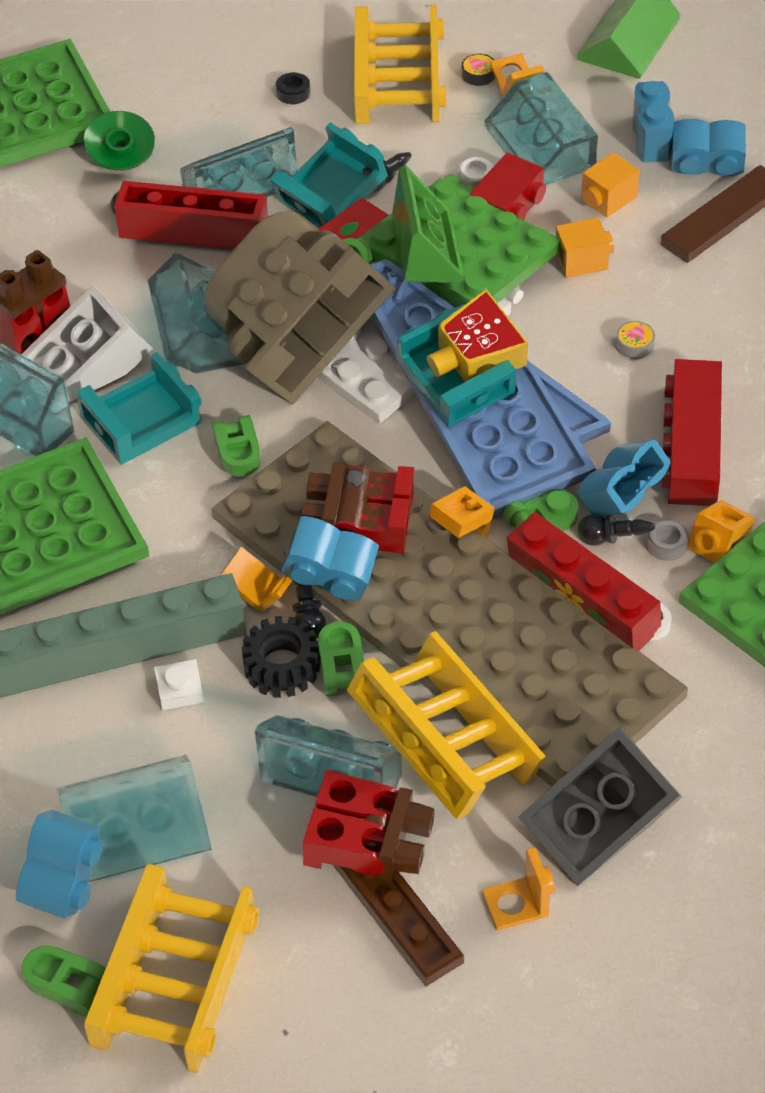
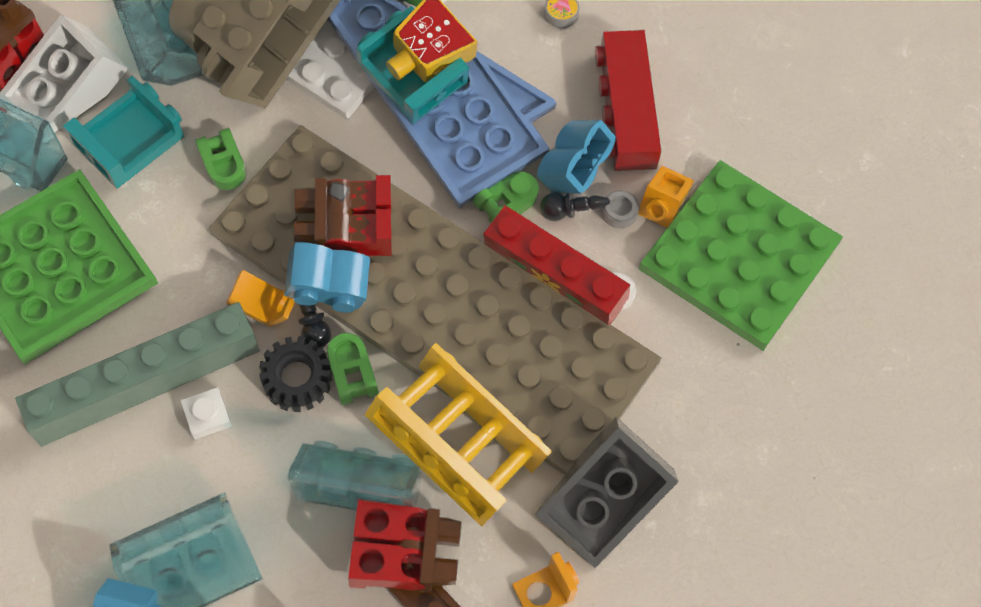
camera: 15 degrees left, 15 degrees up
light orange bracket [429,486,495,538] -> none

